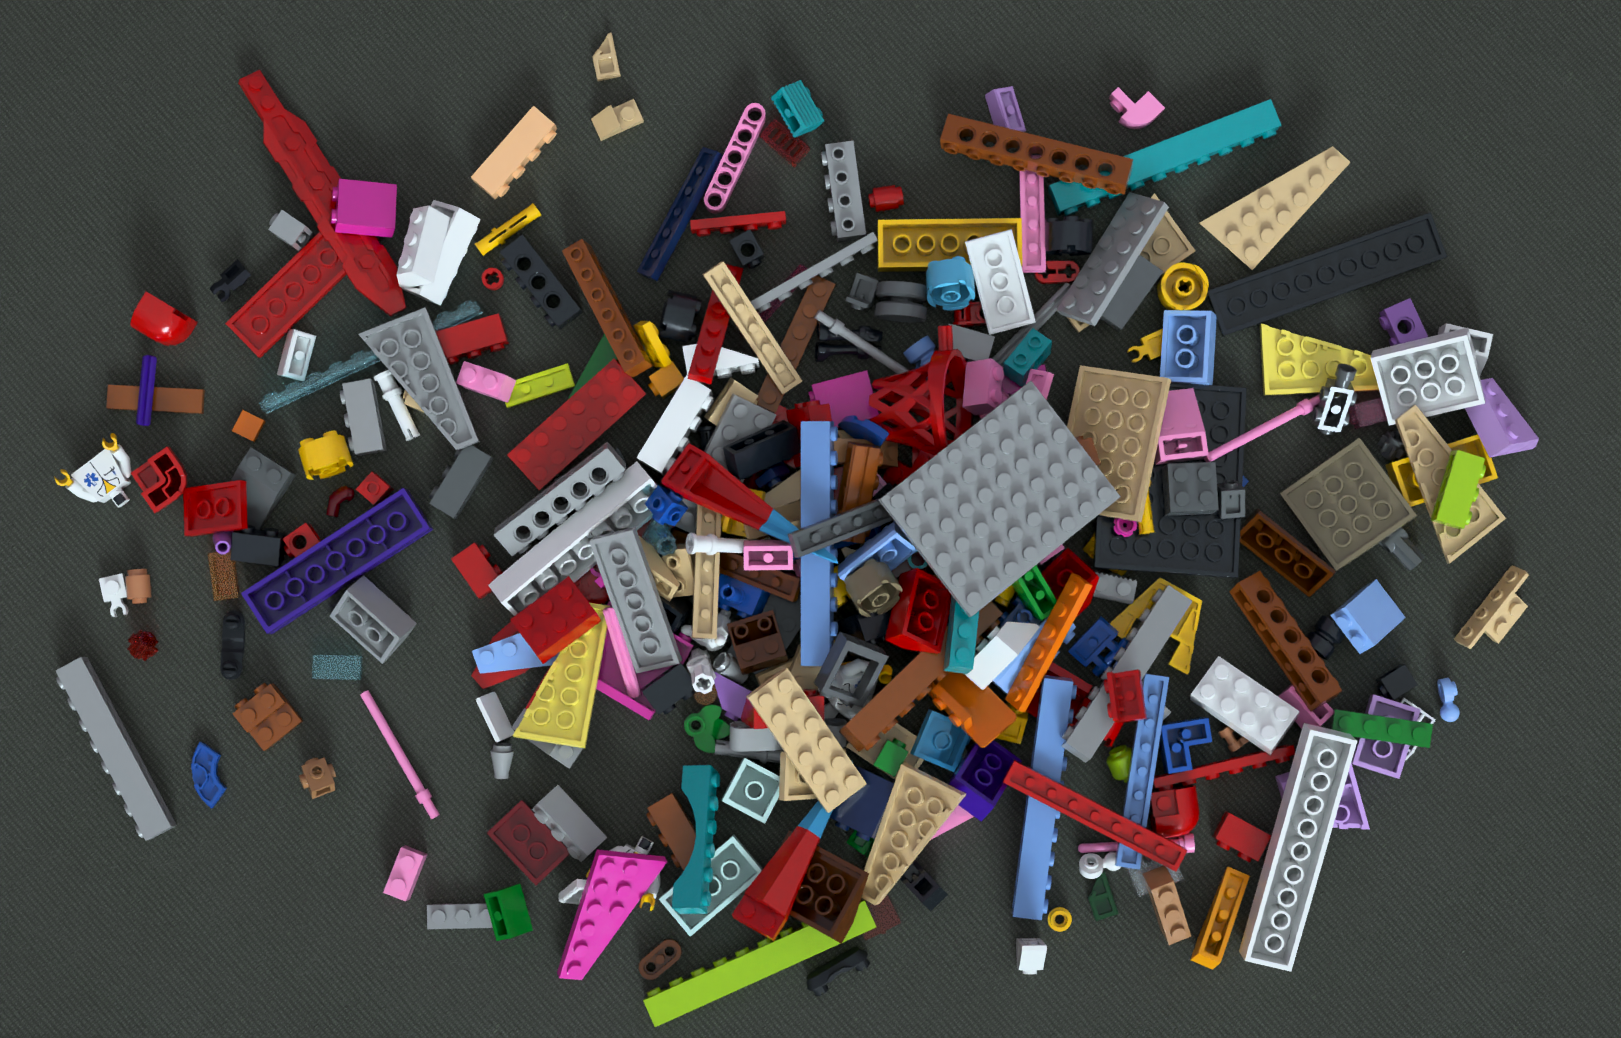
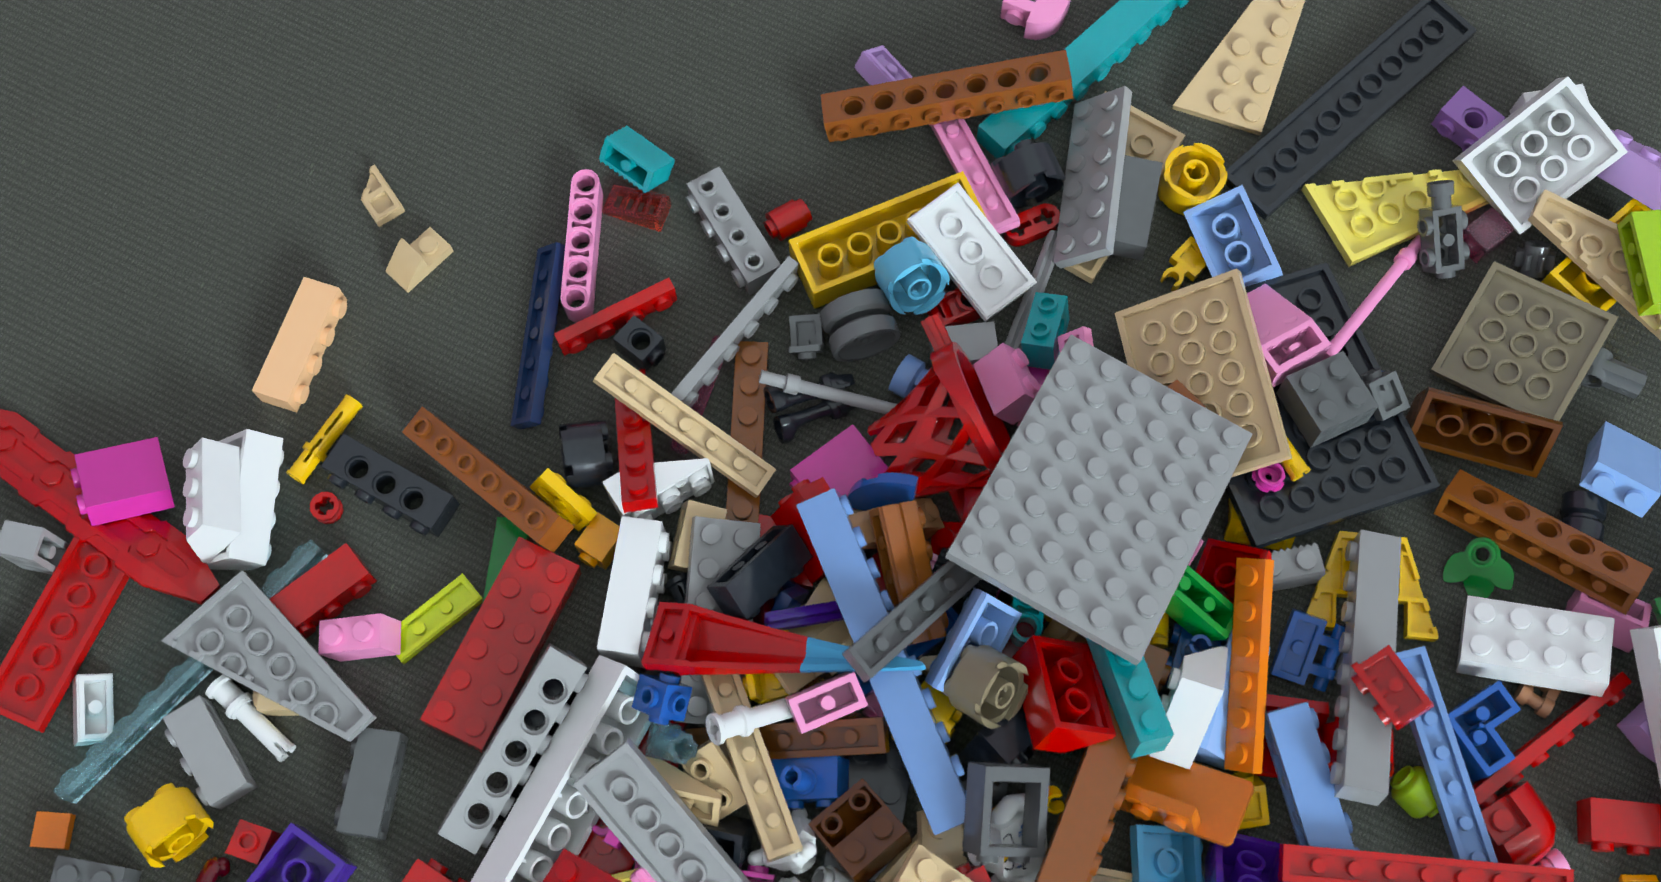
camera: 20 degrees left, 15 degrees down
none -> dark purple axle [764,601,844,630]
none -> green plate [1443,537,1514,598]

